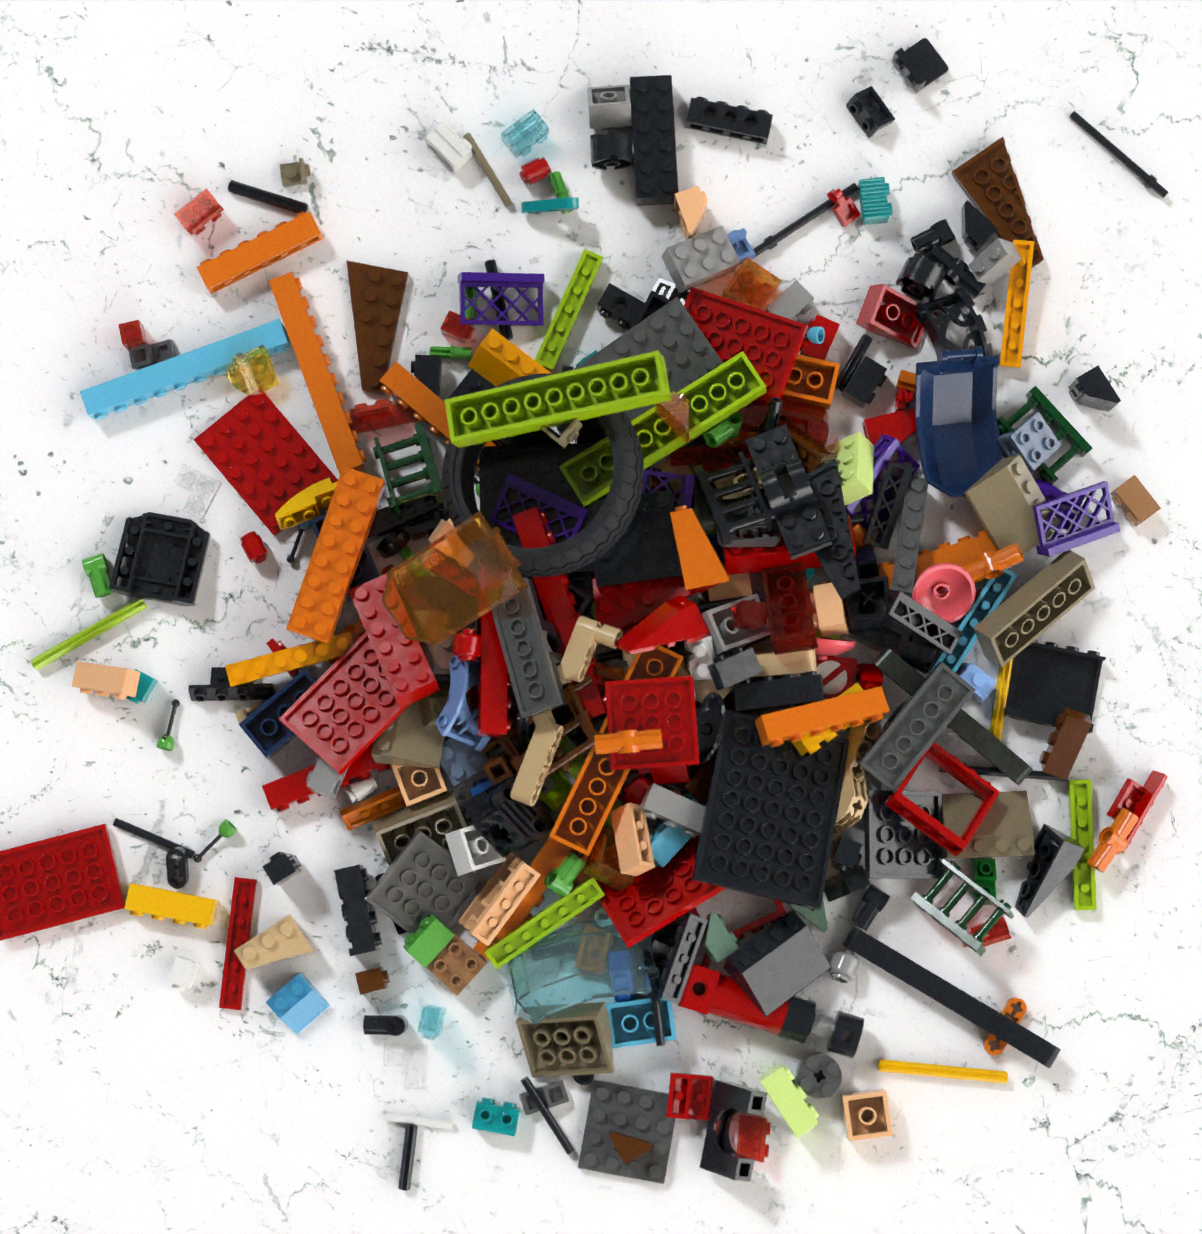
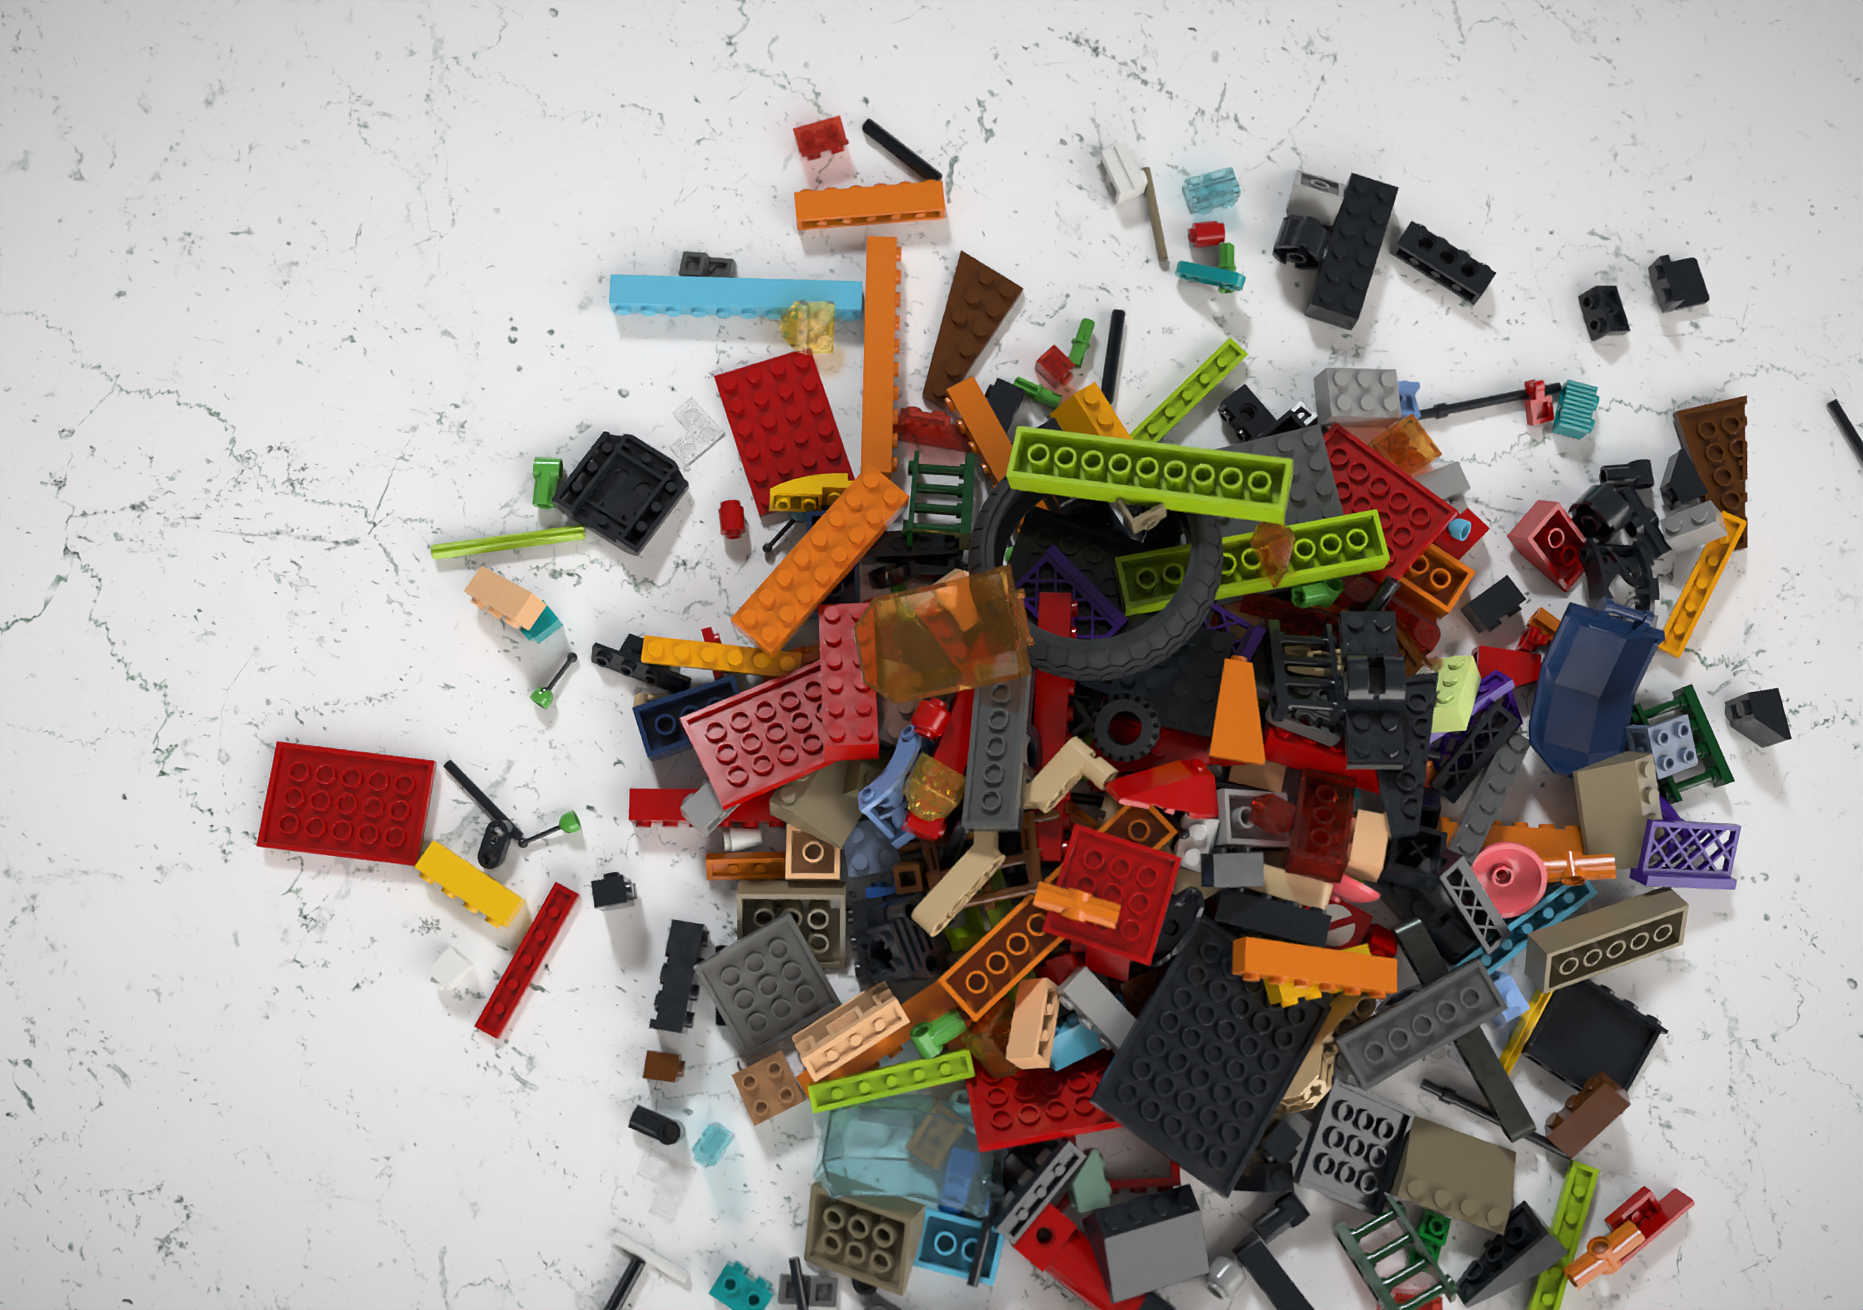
camera: 15 degrees right, 5 degrees down
clear red brick [118,320,147,350] -> none
tan wedge [234,914,314,970] -> none
dark azure slope [266,972,330,1034] -> none
dark tan bracket [280,158,311,187] -> none
bright green brick [403,914,455,968] -> none
white slope [445,825,506,876] -> none
dark purple fence [457,272,545,326] -> none
light nougat slope [673,186,708,240] -> none
sand green slope [788,898,828,932] -> none
black axle [835,334,873,392] -> none
red window [885,742,1000,857] -> none
medium nougat brick [1110,475,1161,527] -> none
none -> clear yellow slope [903,752,966,821]
none -> black tyre [1090,694,1161,762]

